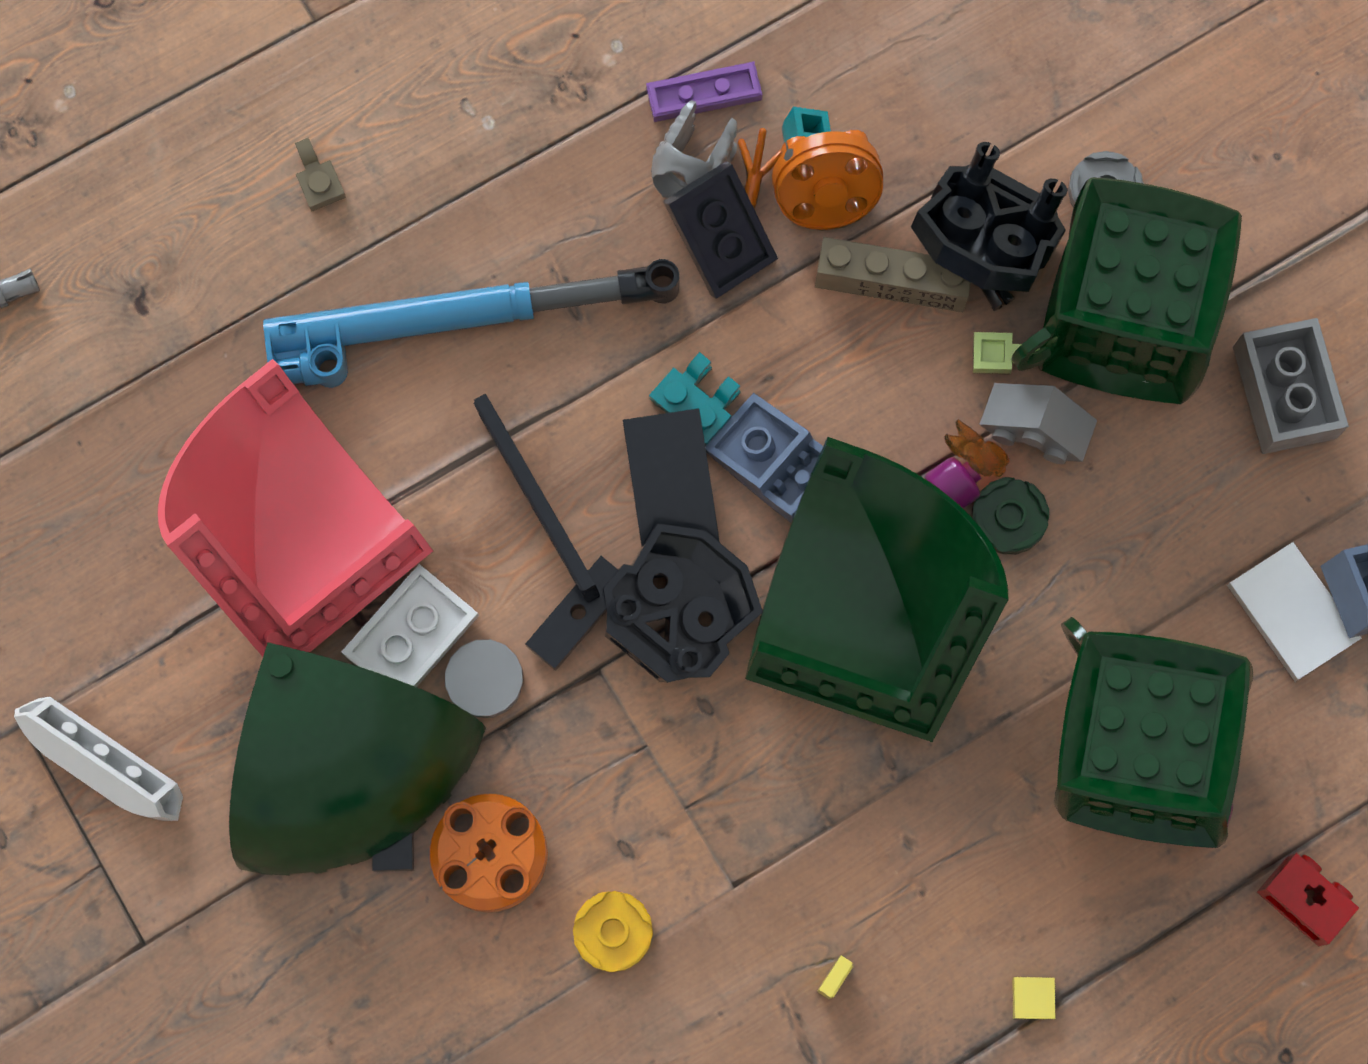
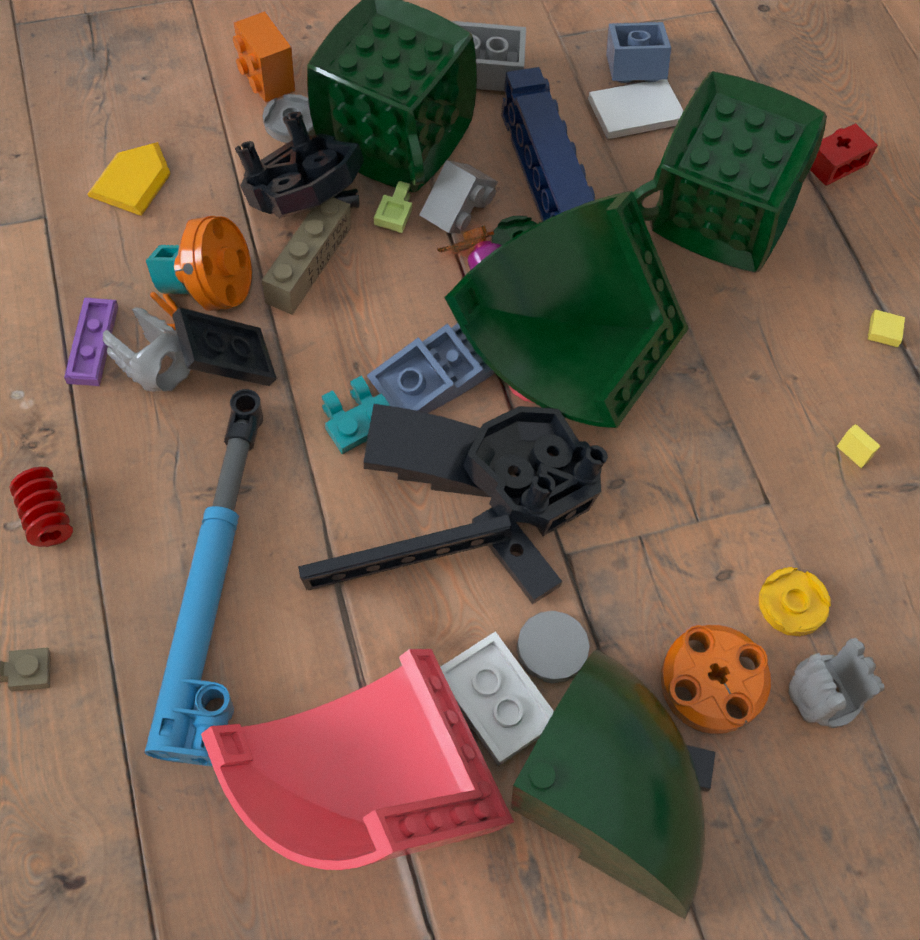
camera: 80 degrees left, 15 degrees down
none -> red piece [9,466,73,547]
none -> yellow tile [88,142,170,216]
none -> orange brick [233,11,295,103]
none -> dark blue brick [501,67,595,222]
none -> light grey piece [788,638,885,728]

